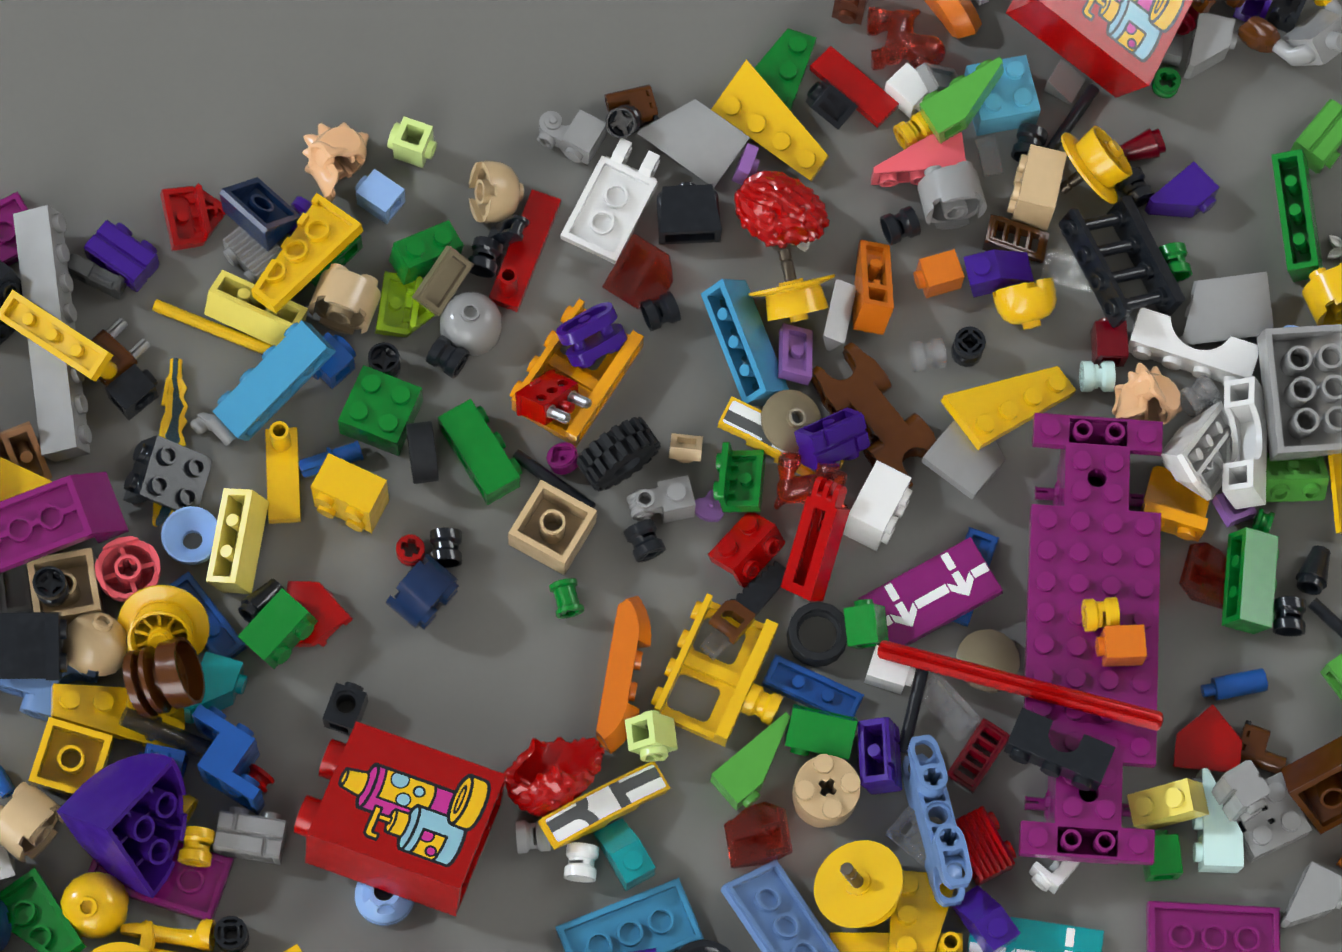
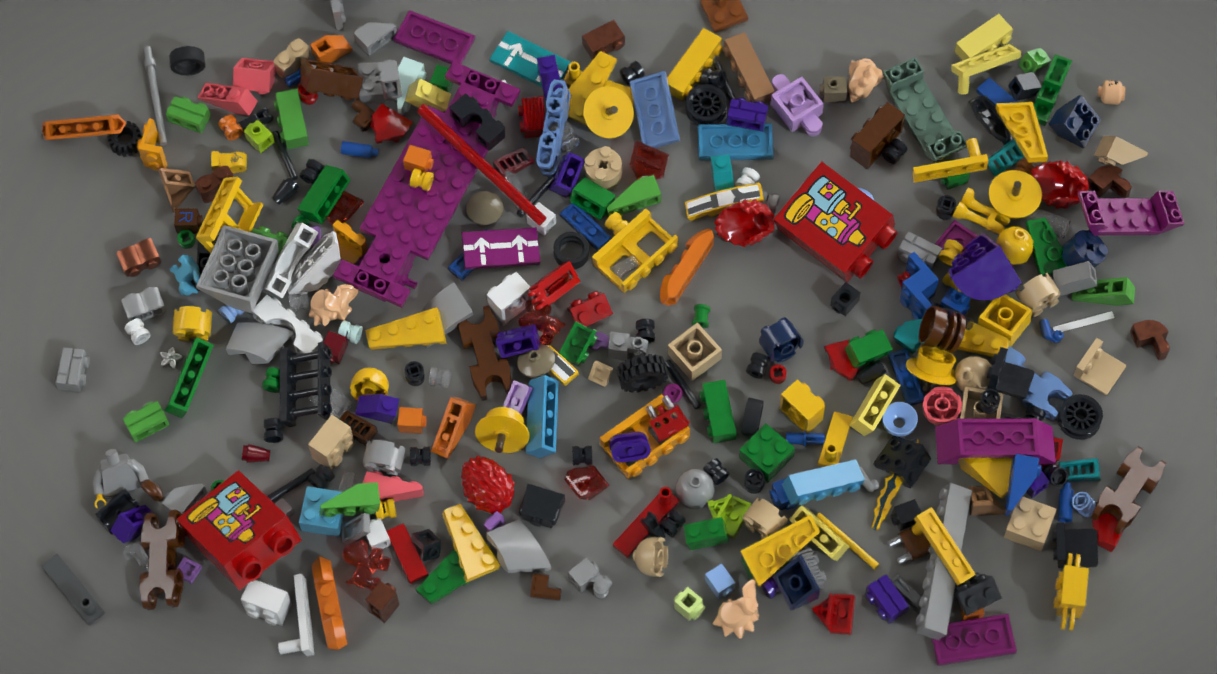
camera: 150 degrees left, 5 degrees down
dark tan tile [412,245,474,316] -> none
white tile [560,138,660,265] -> none
black wheel [605,104,642,138] -> none
yellowish green brick [625,710,678,762] -> none
piece [708,561,786,645] -> none
light grey slope [823,279,857,351] -> none
green brick [844,599,889,649] -> none
yellow piece [1060,126,1133,204] -> none
dark purple slope [1144,161,1220,218] -> none

